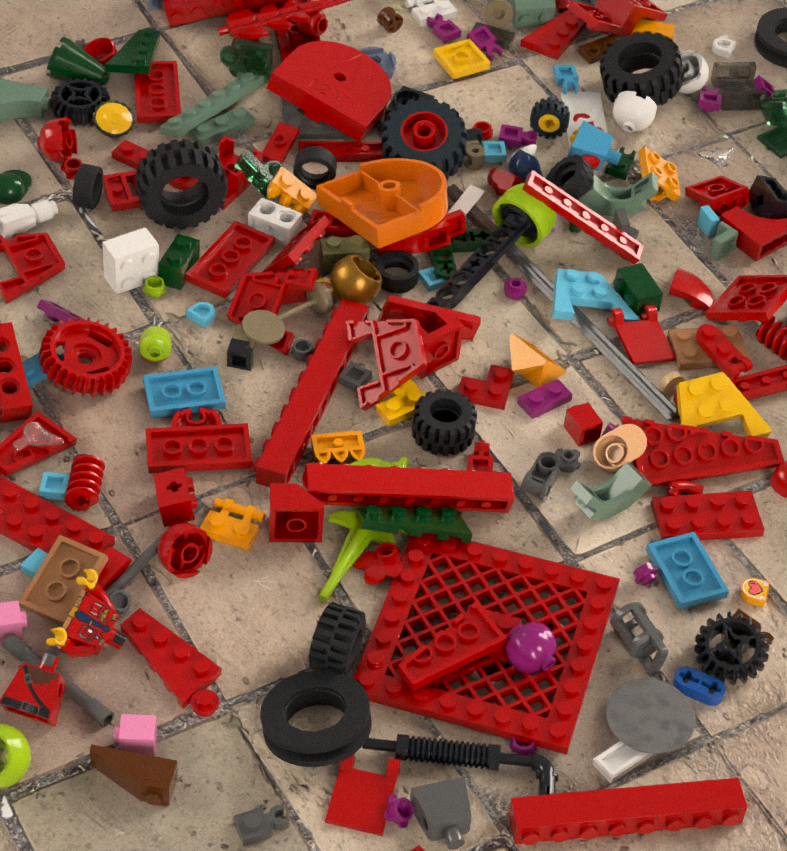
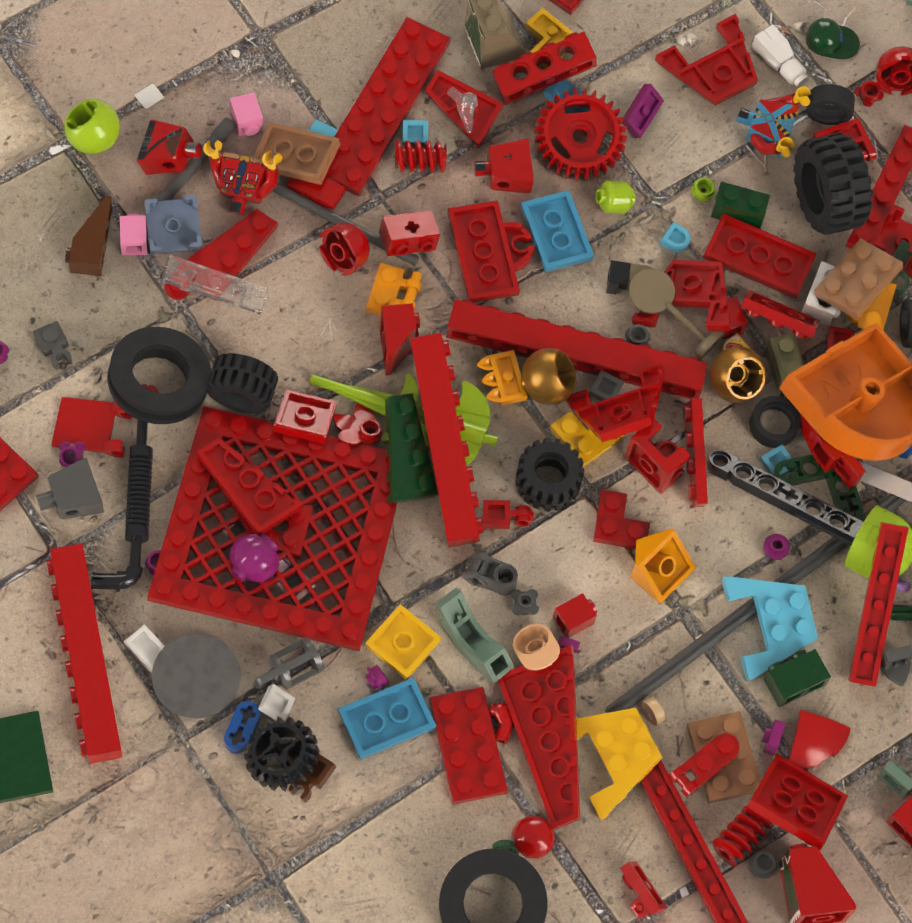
camera: 80 degrees right, 20 degrees up
white brick [102,227,159,295] -> none
dark grey plate [106,588,131,616] -> none
magenta plate [517,379,573,419] -> none
red flag [607,305,676,365] -> none
tile [740,578,770,607] -> none
none -> sand blue panel [144,195,202,255]
none -> clear hinge [162,255,268,314]
none -> white plate [258,684,296,721]
none -> tile [273,389,337,444]
none -> yellow plate [365,604,442,680]
none -> red torso [474,139,534,194]
none -> pearl gold wheel [521,348,577,405]
none -> torso [736,86,812,158]
none -> magenta plate [761,719,786,756]
none -> medium nougat plate [815,238,903,320]

